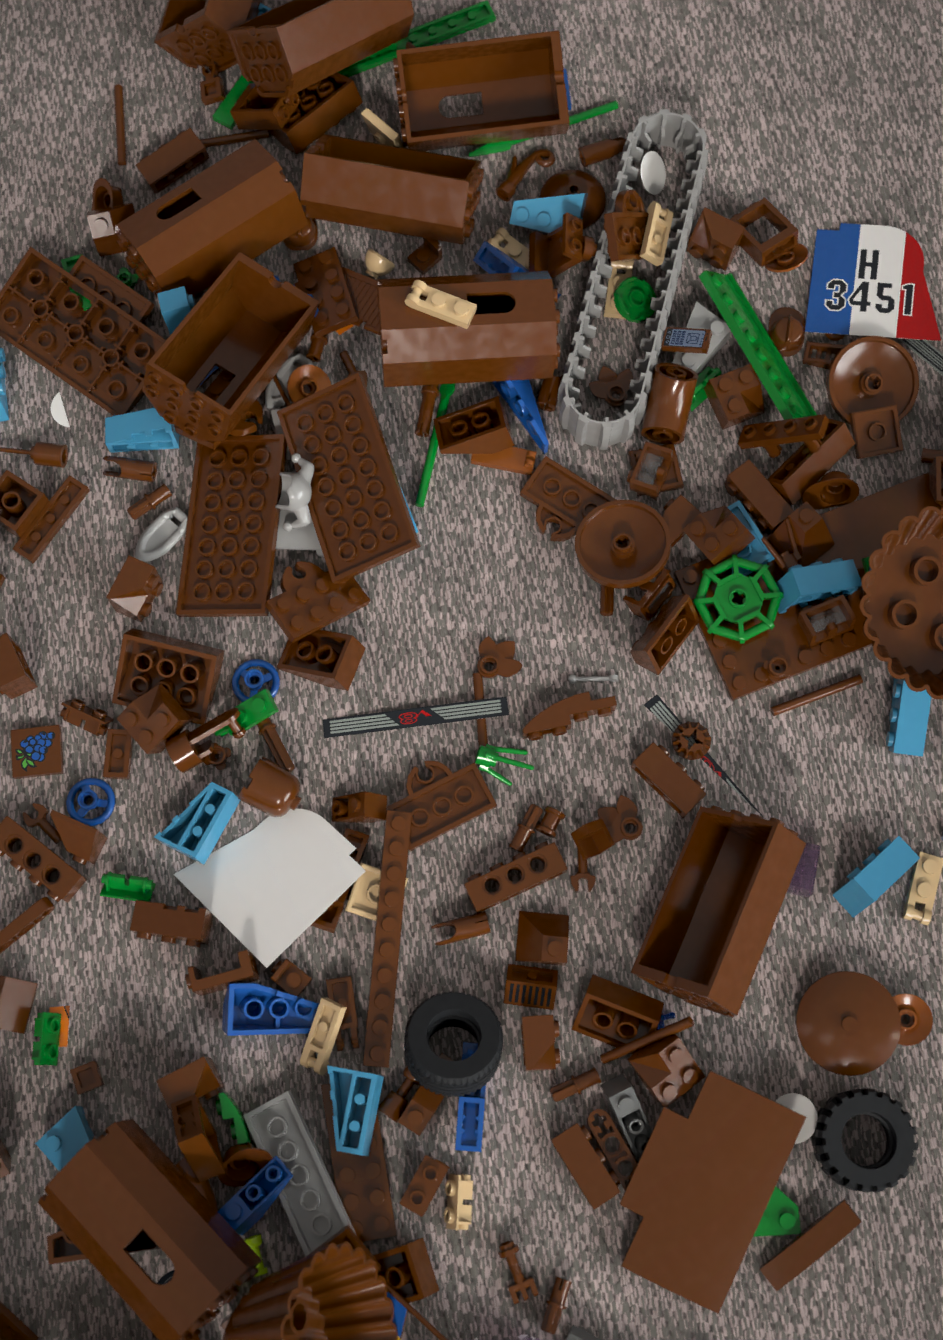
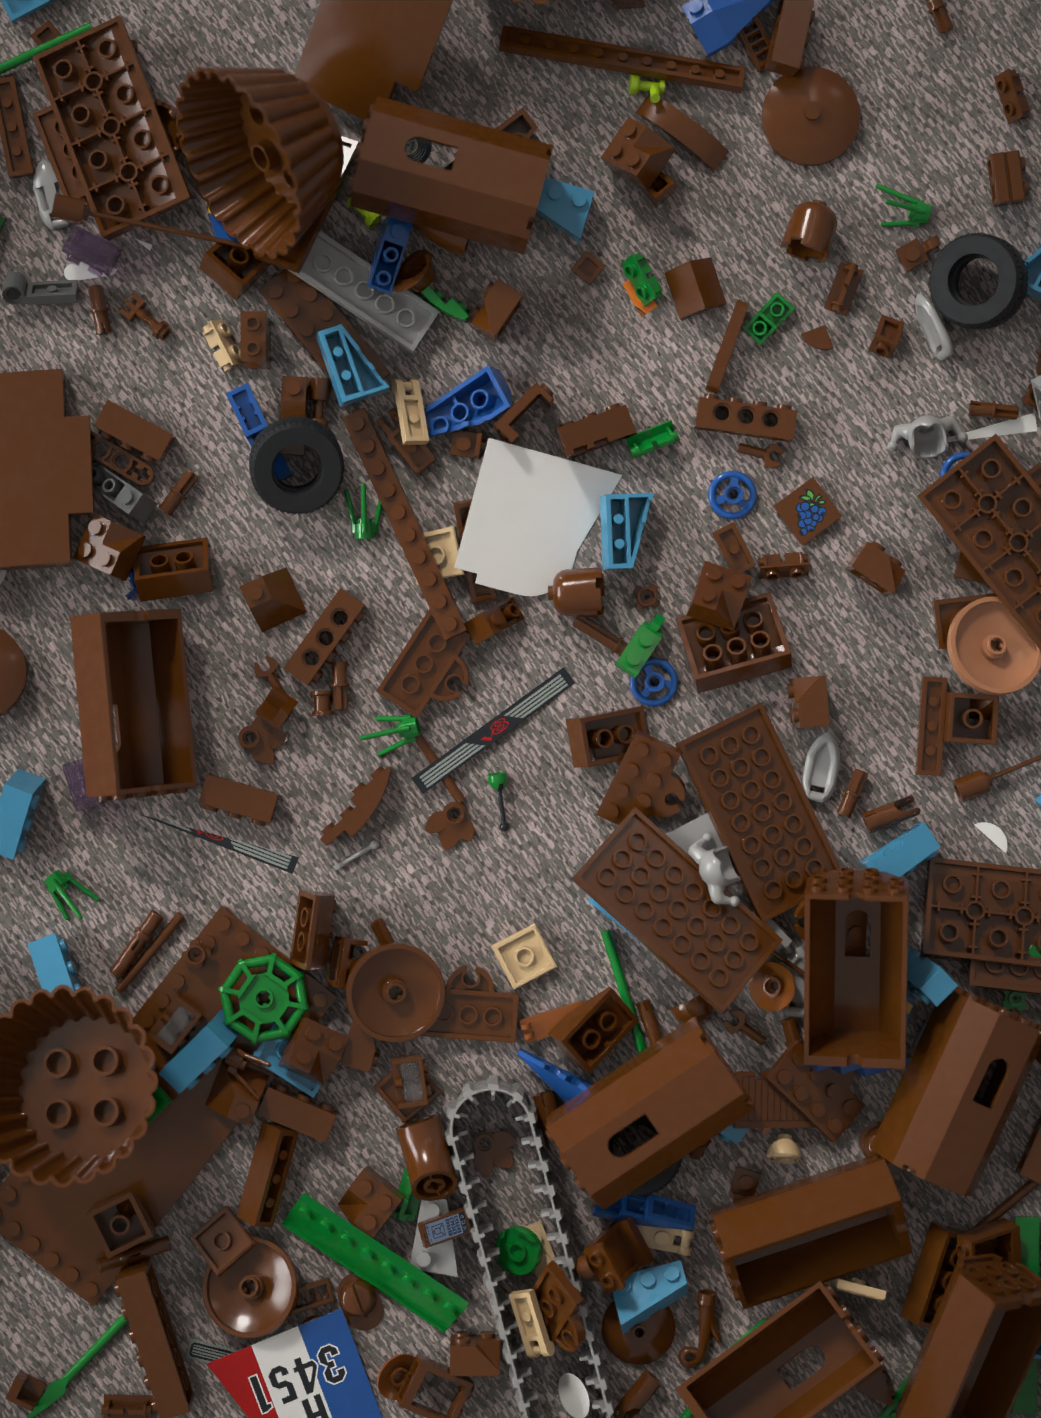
camera: 150 degrees right, 15 degrees up
reddish brown slope [50,810,107,866] -> none
reddish brown piece [165,708,246,773] -> none
reddish brown window [171,1094,225,1182] -> none
tan plate [404,280,477,329] -> none
reddish brown piece [431,911,491,945] -> none
reddish brown panel [503,964,558,1010] -> none
reddish brown slope [521,1015,560,1072] -> none
reddish brown bar [600,1016,694,1064] -> none
reddish brown gear [672,721,711,760] -> none
reddish brown plate [737,414,829,458] -> none
reddish brown piece [802,471,860,510] -> none
none -> green plant [44,869,100,920]
none -> reddish brown pin [109,910,164,979]
none -> green plant [344,483,383,539]
none -> hinge [487,772,509,832]
none -> tan plate [491,923,557,990]
none -> reddish brown helmet [670,995,713,1025]

